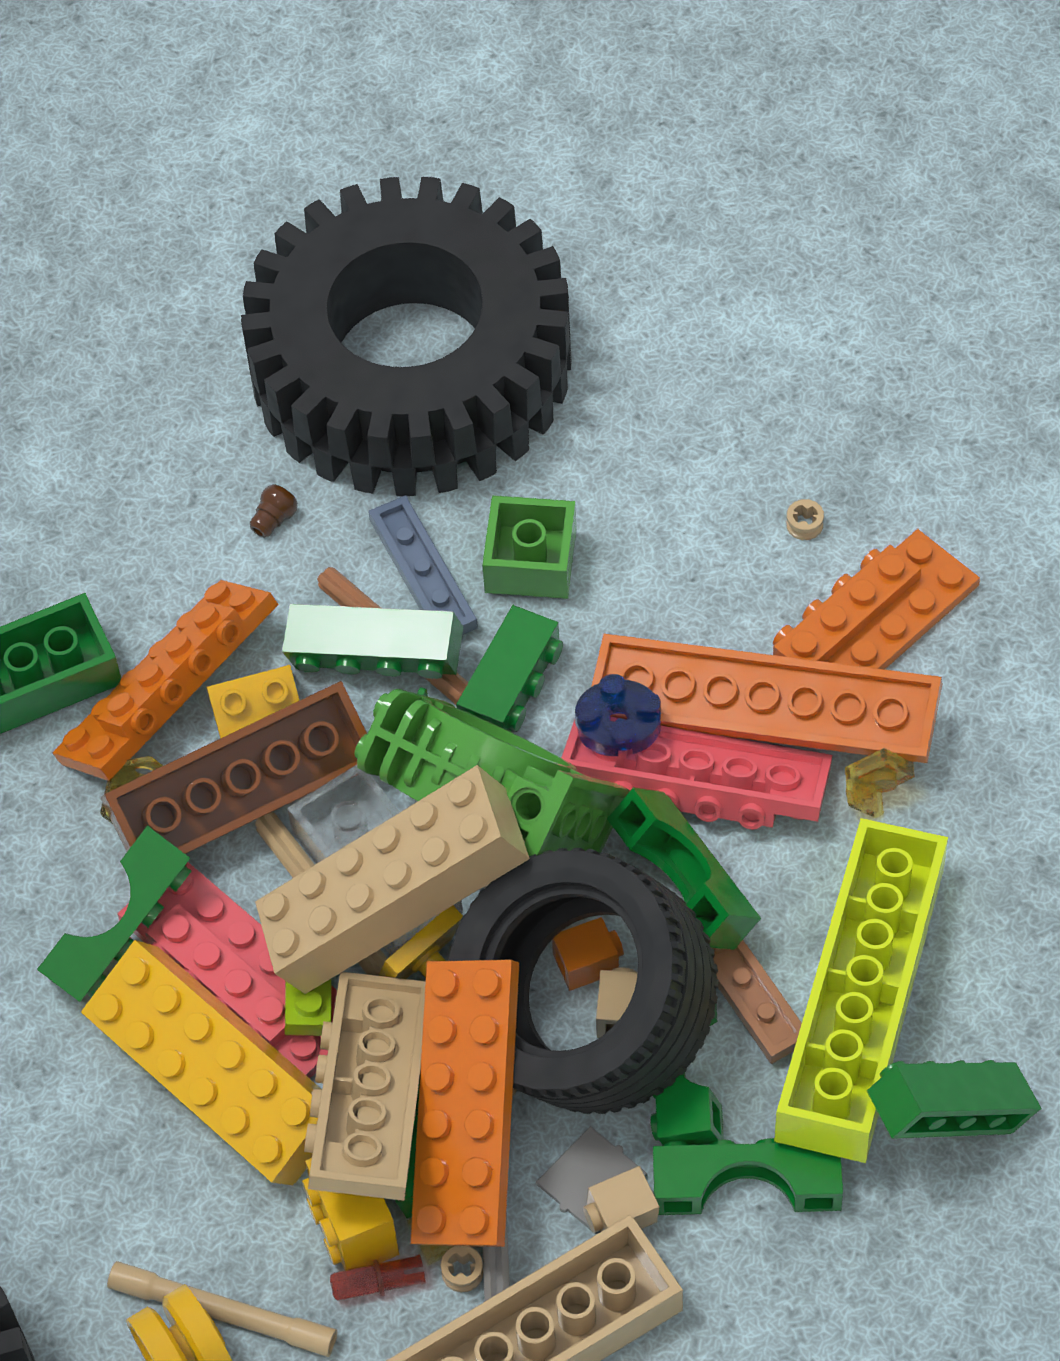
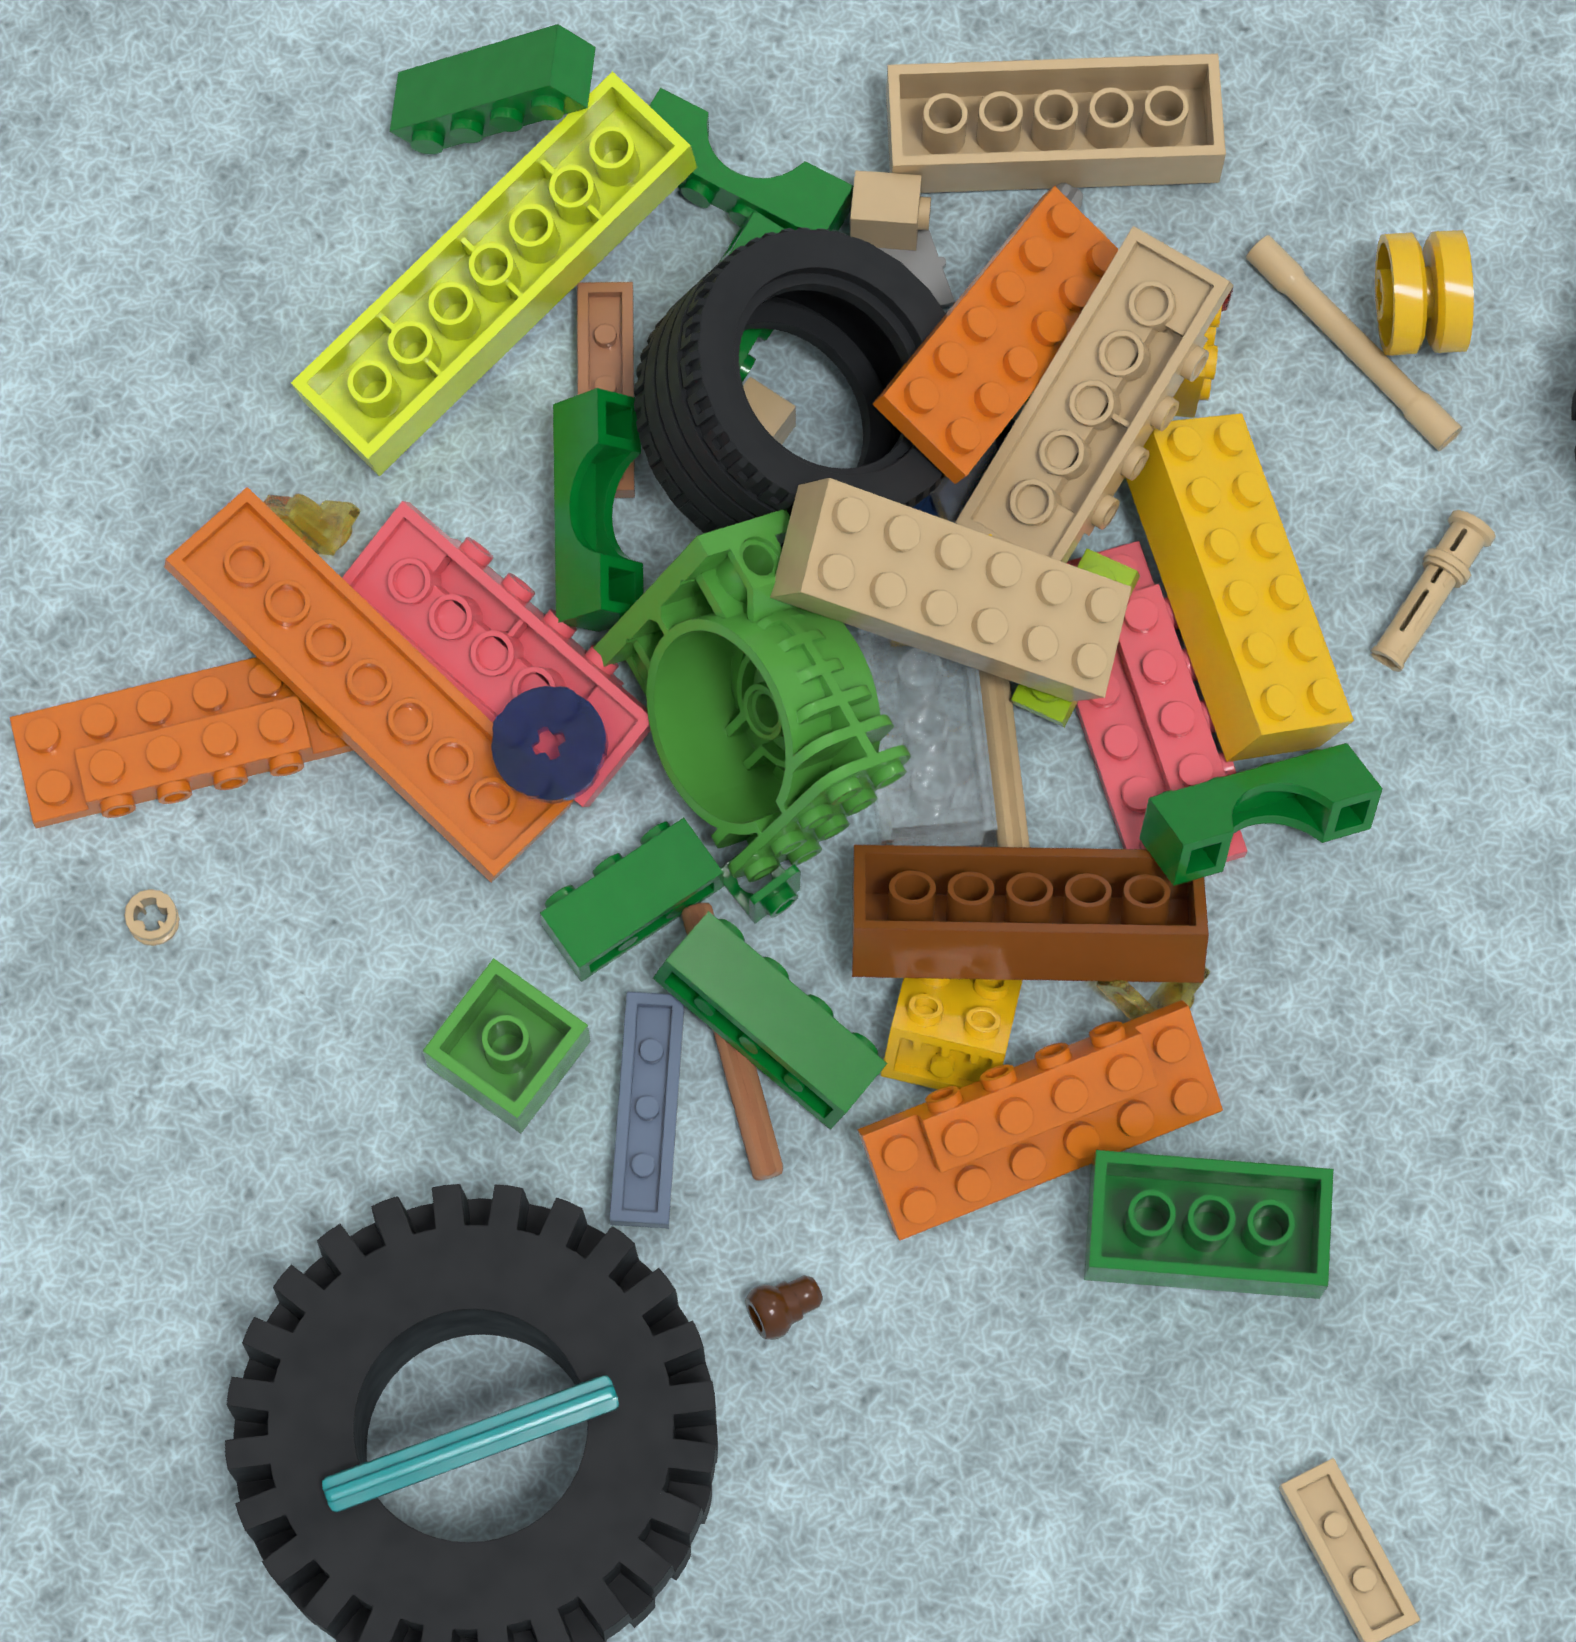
camera: 155 degrees left, 15 degrees up
none -> teal axle [322,1375,619,1512]
none -> tan pin [1371,510,1496,672]

